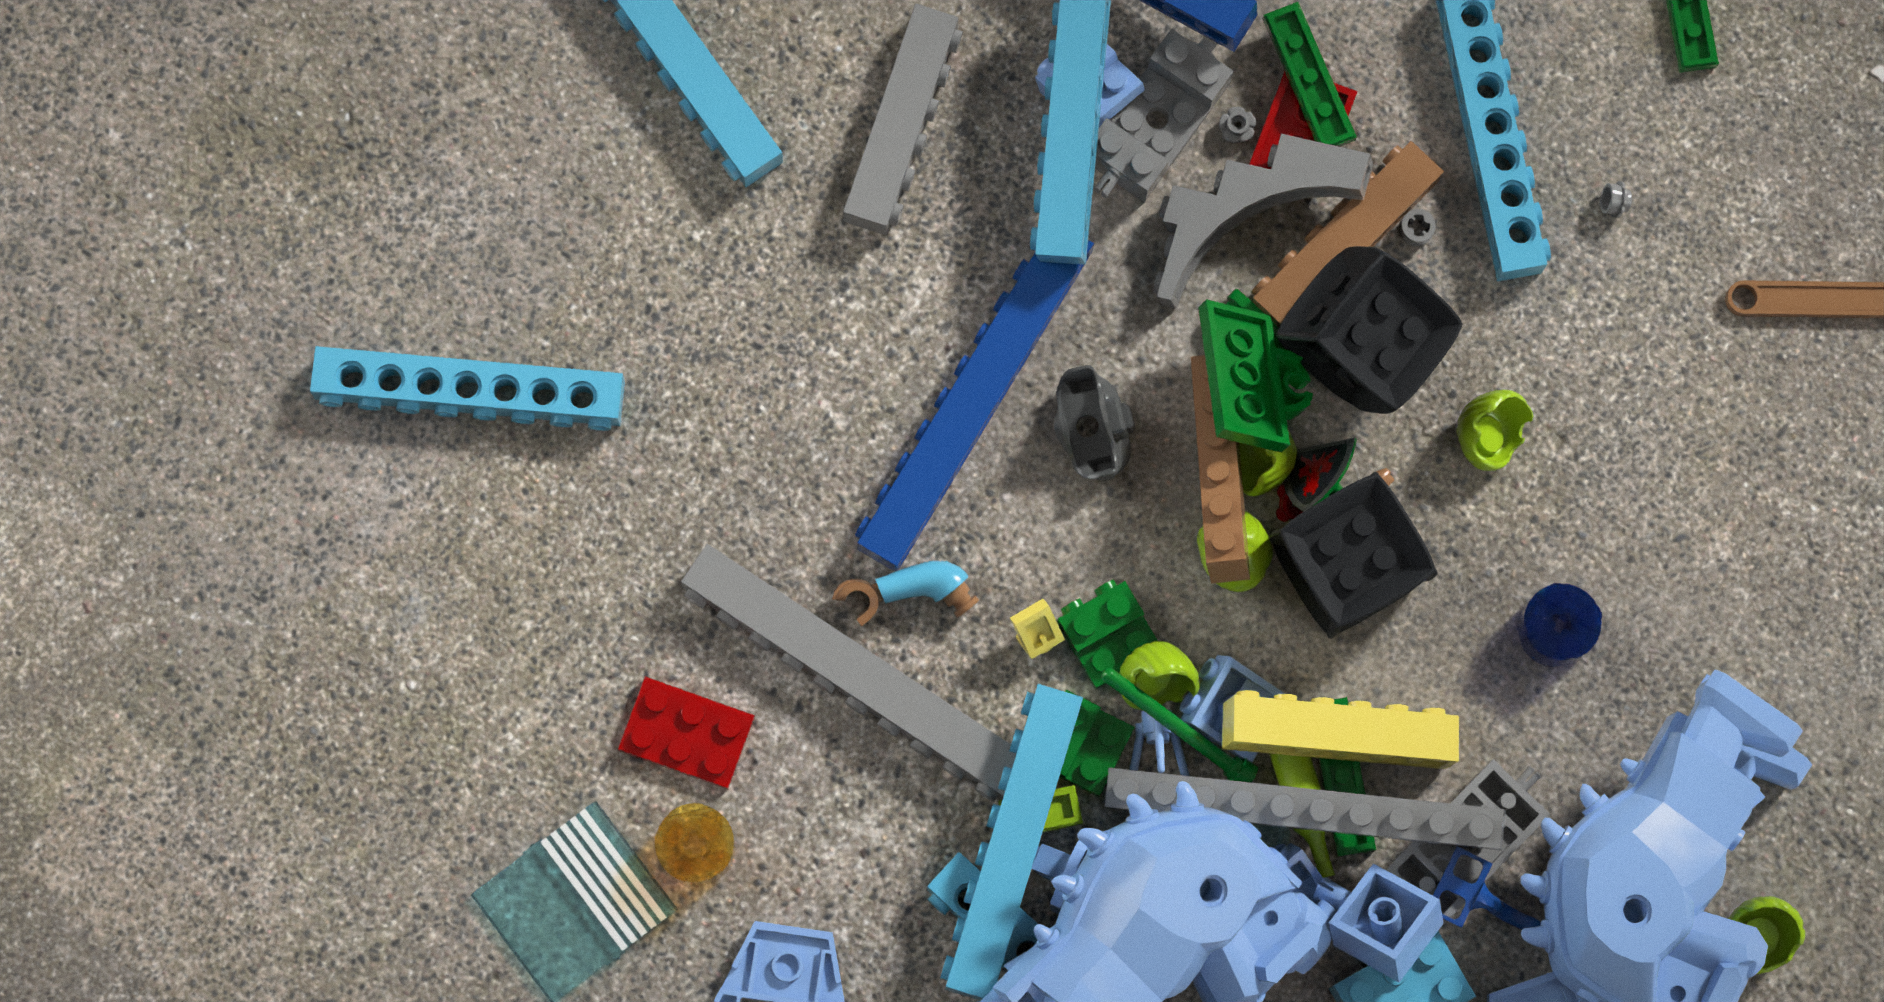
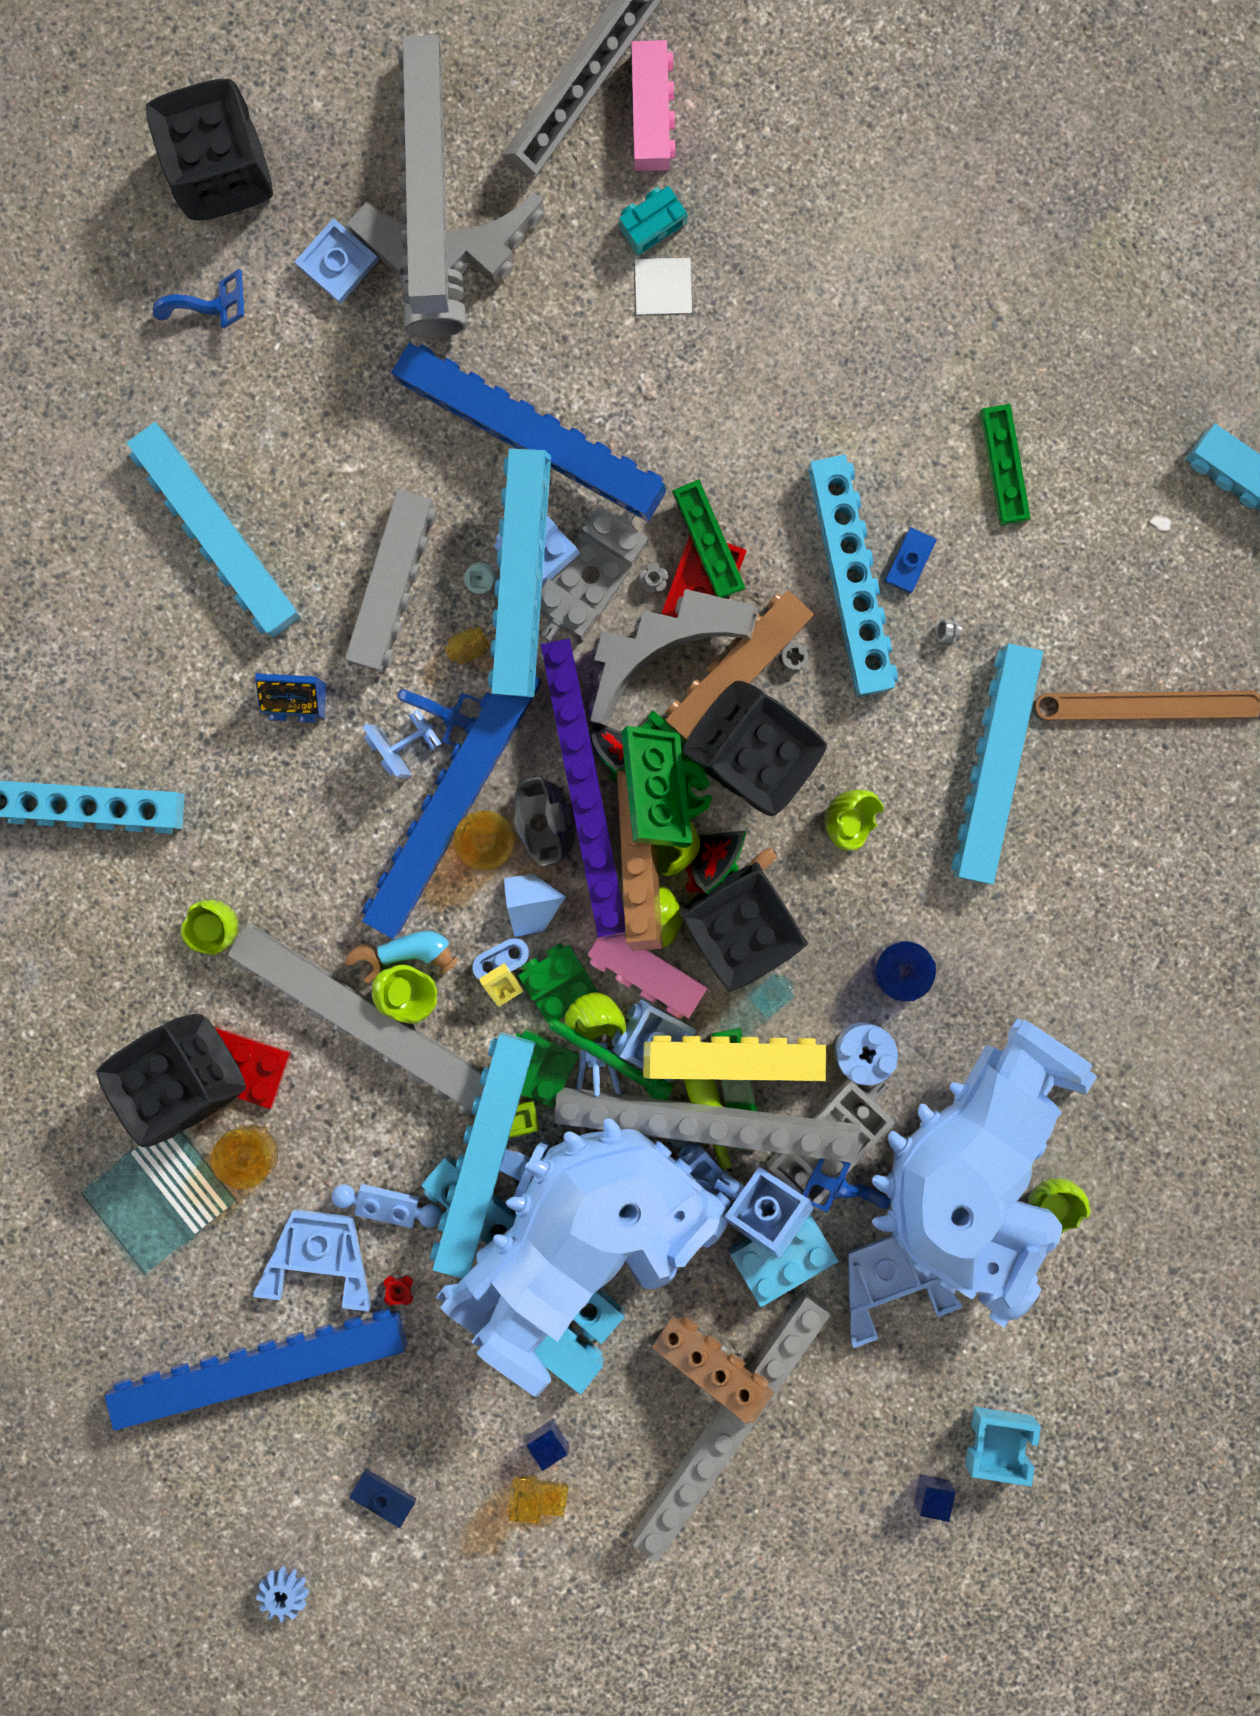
camera: 10 degrees right, 10 degrees up
none -> black piece [96,1014,246,1147]
none -> lime piece [181,899,239,955]
none -> slope [255,673,327,723]
none -> light blue plate [332,1184,442,1228]
none -> light blue plate [363,709,442,779]
none -> lime piece [372,965,437,1024]
none -> blue piece [397,689,482,747]
none -> clear yellow brick [444,626,490,666]
none -> clear yellow brick [454,811,516,871]
none -> light aqua tile [464,562,495,594]
none -> light blue plate [472,938,529,979]
none -> light blue slope [504,873,566,937]
none -> dark purple brick [541,638,626,940]
none -> bright pink brick [587,935,708,1019]
none -> shield [590,723,625,782]
none -> clear light blue brick [747,973,795,1020]
none -> light blue brick [834,1022,898,1085]
none -> blue plate [884,527,937,594]
none -> medium azure brick [951,643,1044,884]

